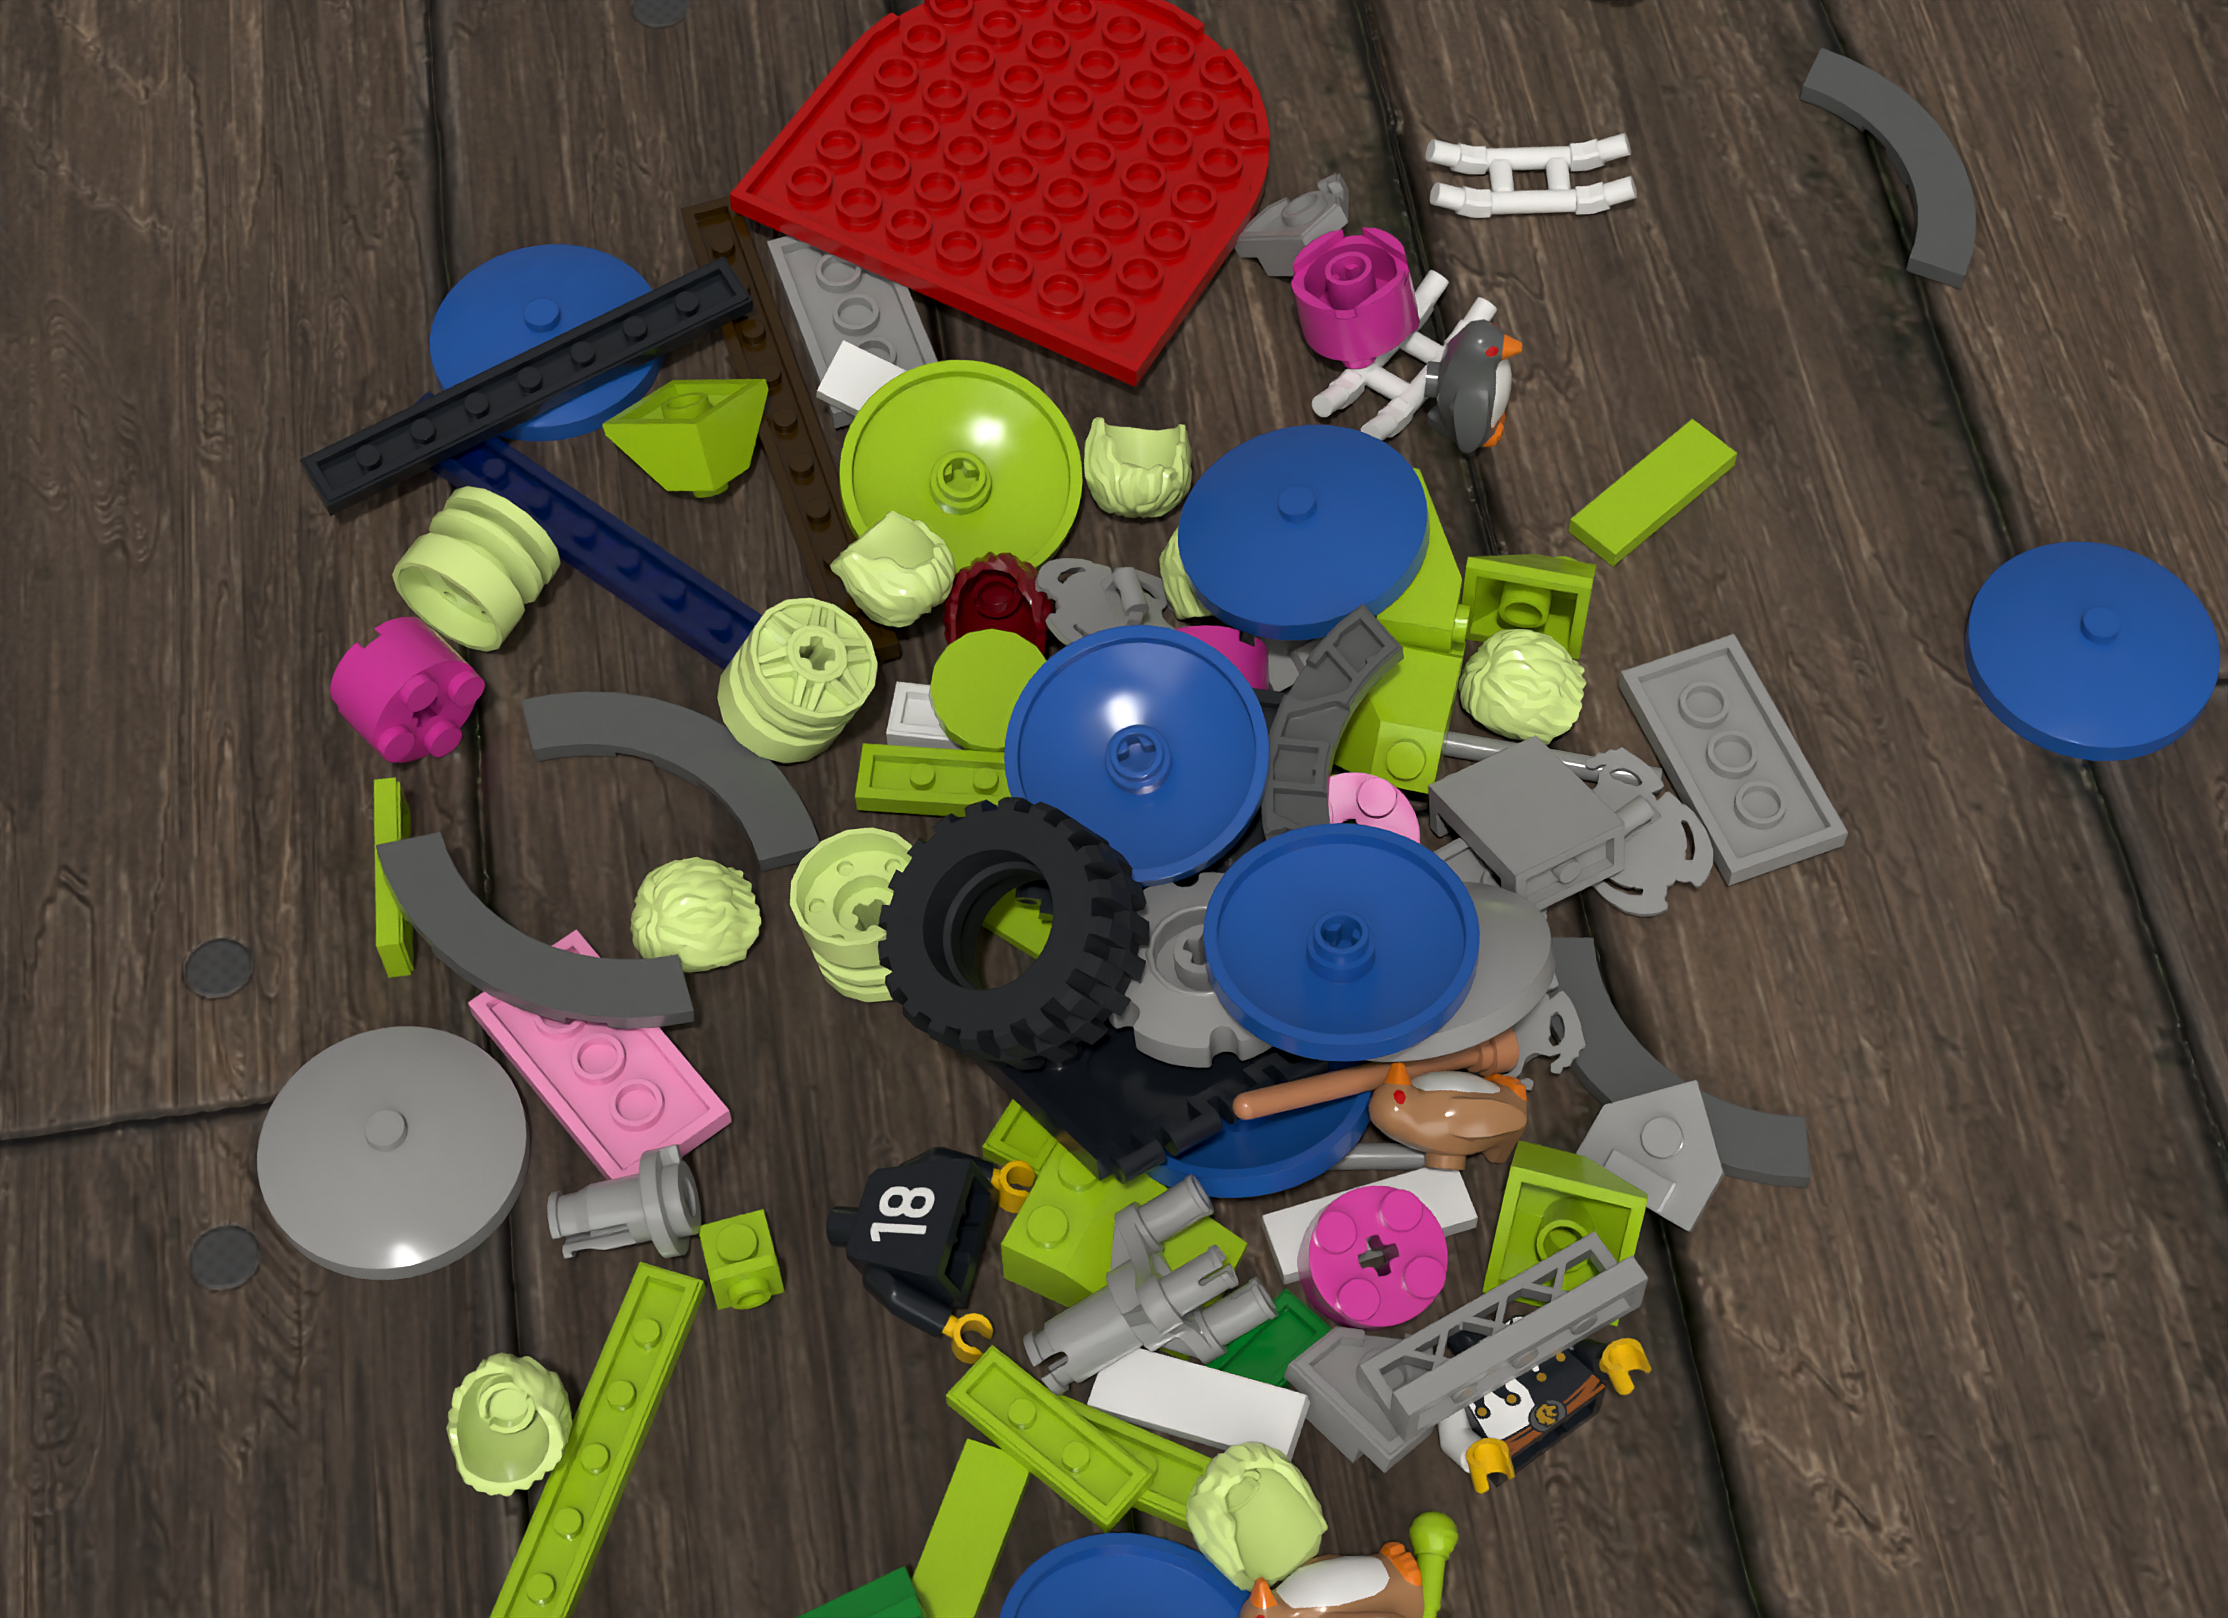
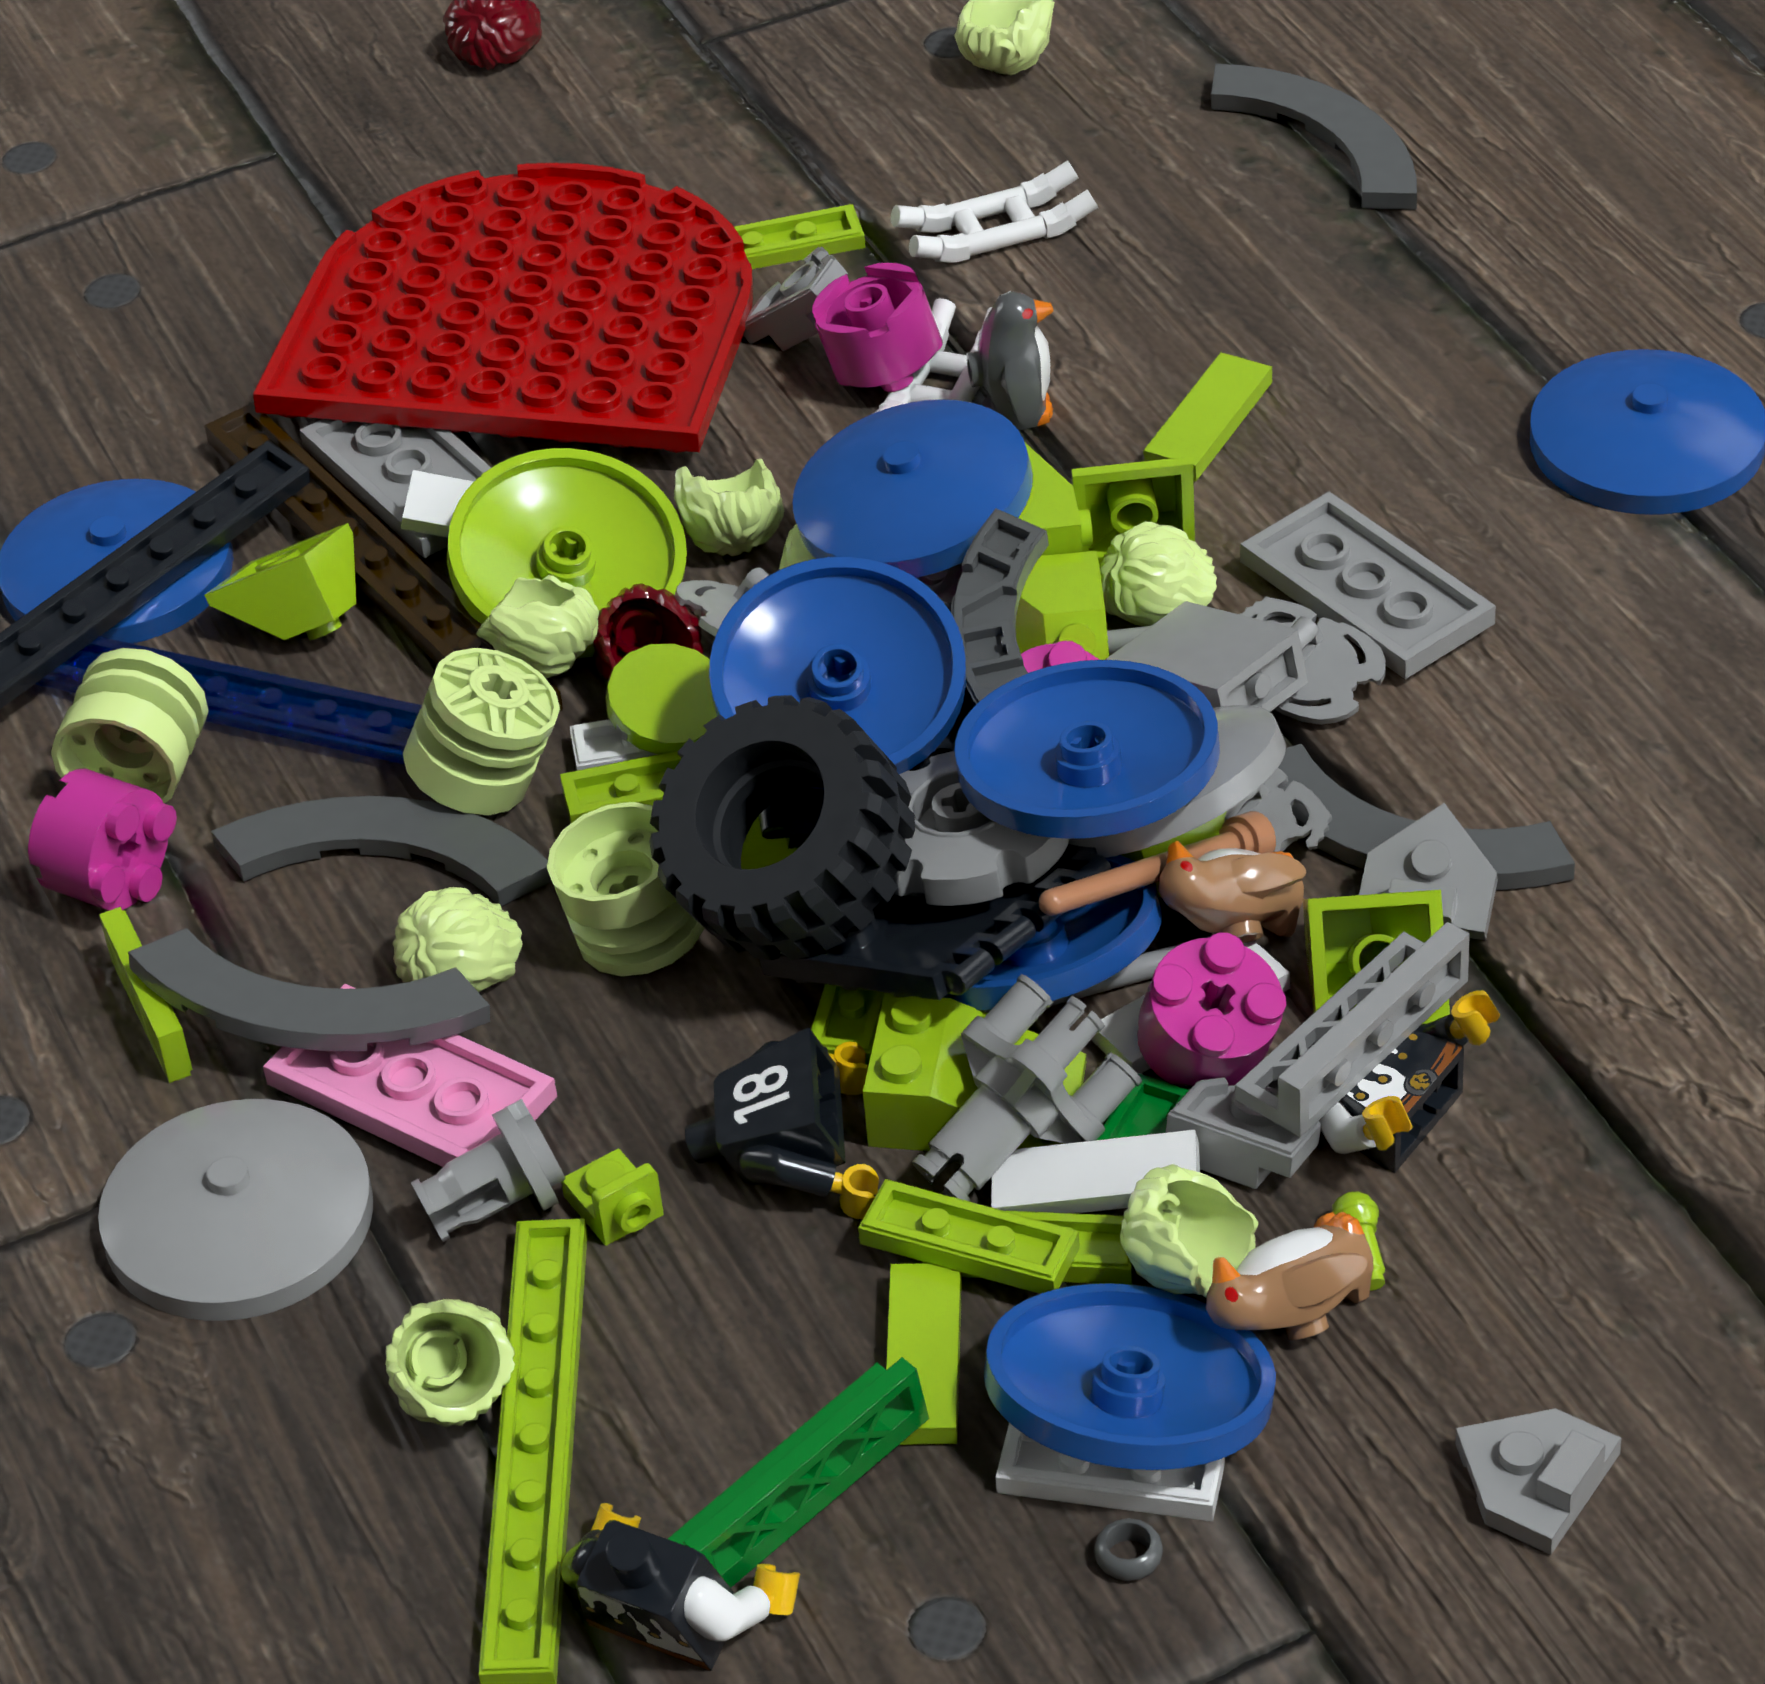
camera: 15 degrees left, 15 degrees down
none -> lime tile [734,204,866,269]

